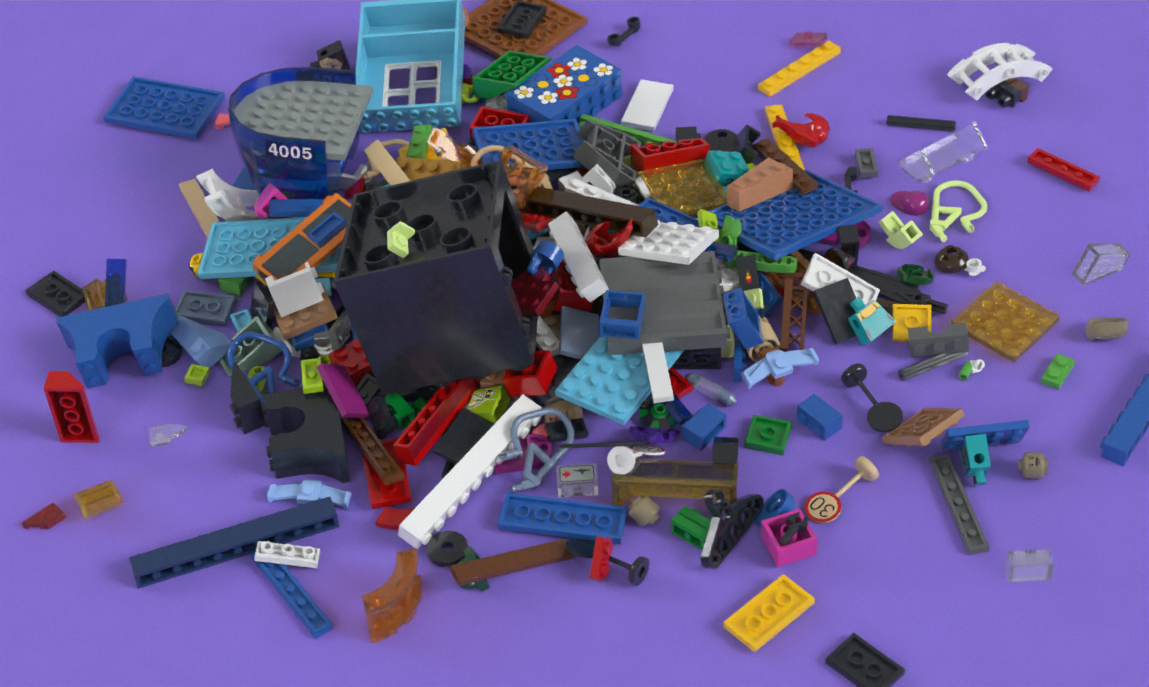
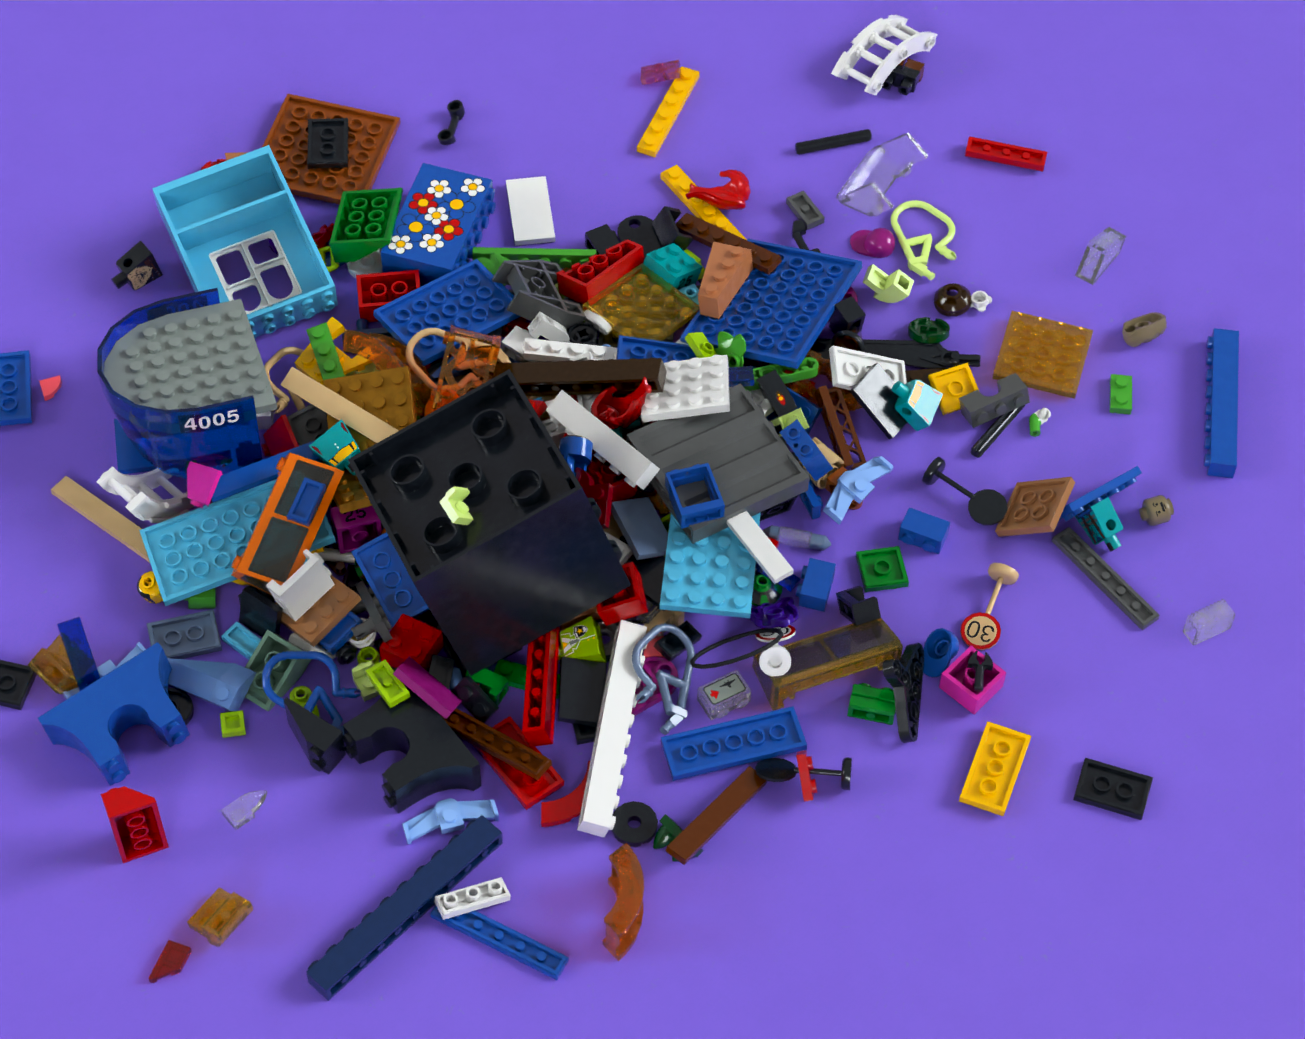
camera: 30 degrees left, 10 degrees up
dark tan head [628,495,659,526] -> none

